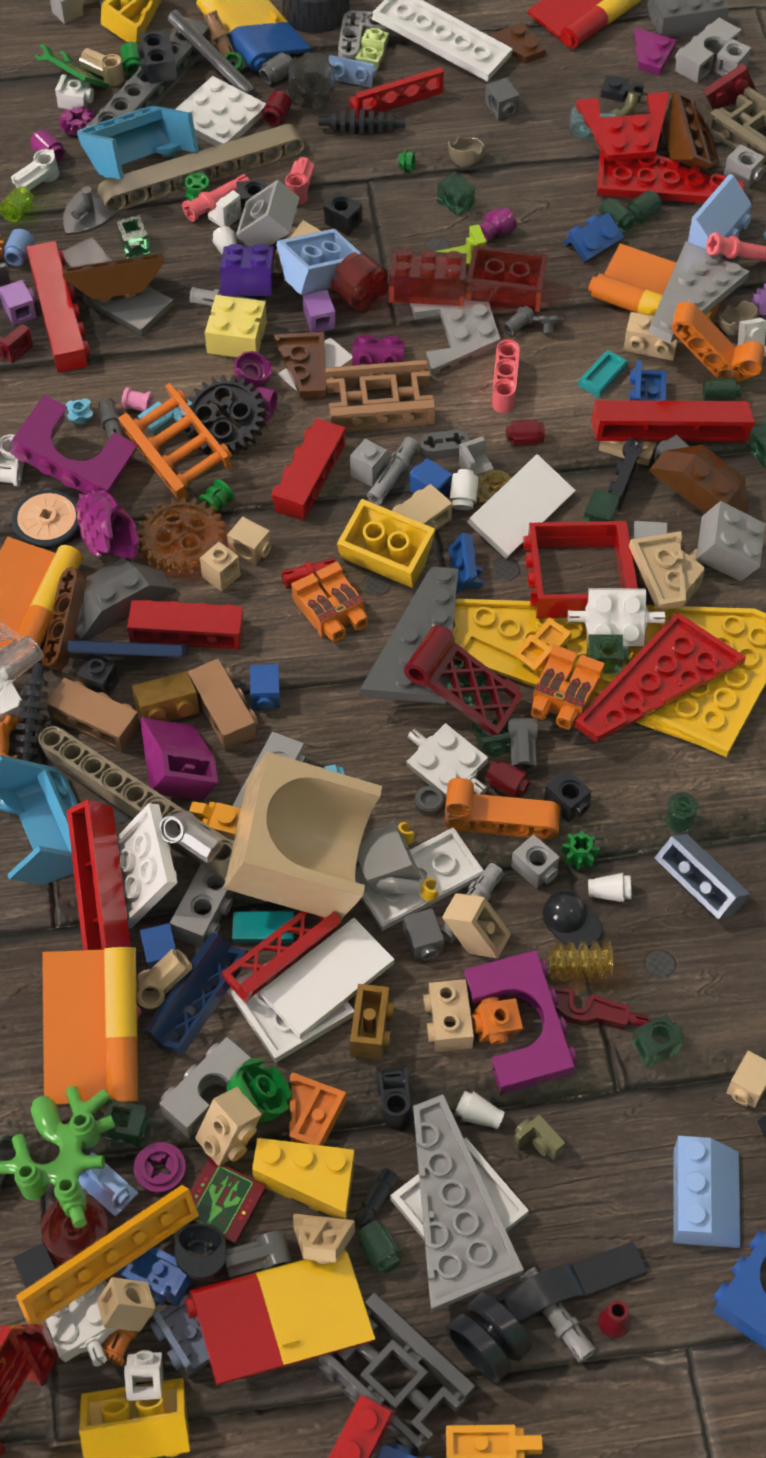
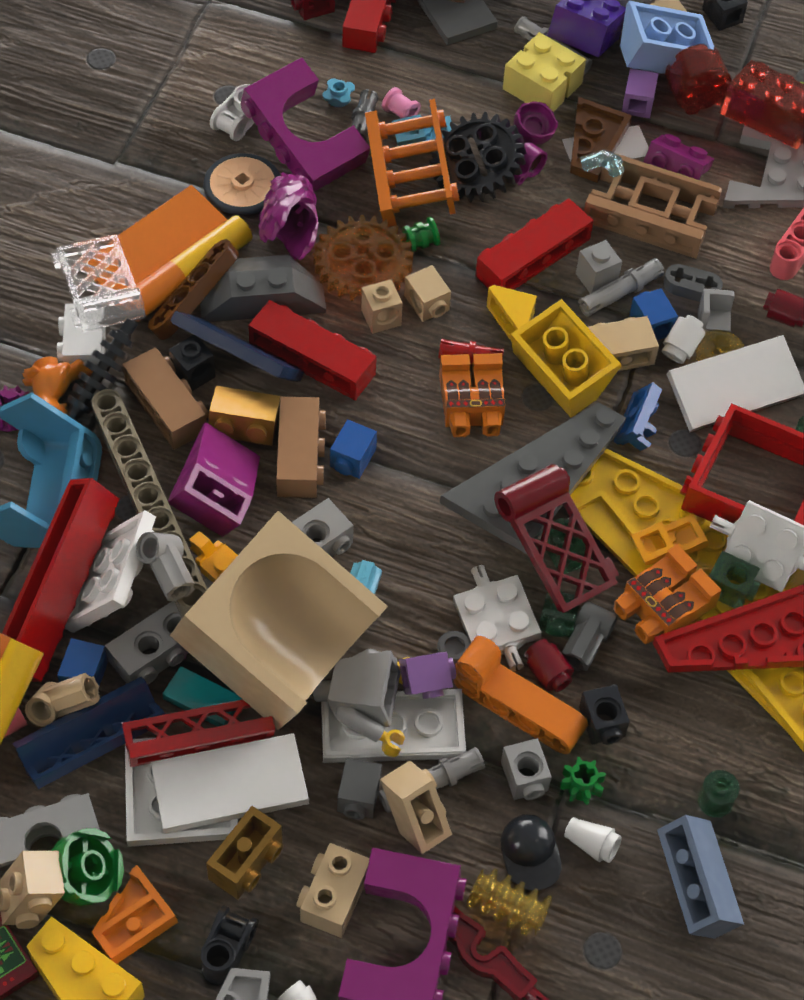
camera: 25 degrees right, 0 degrees up
orange brick [471,997,523,1045] -> none
none -> medium lavender brick [399,652,456,699]
none -> yellow slope [486,285,537,342]
none -> clear light blue arm [580,150,624,177]

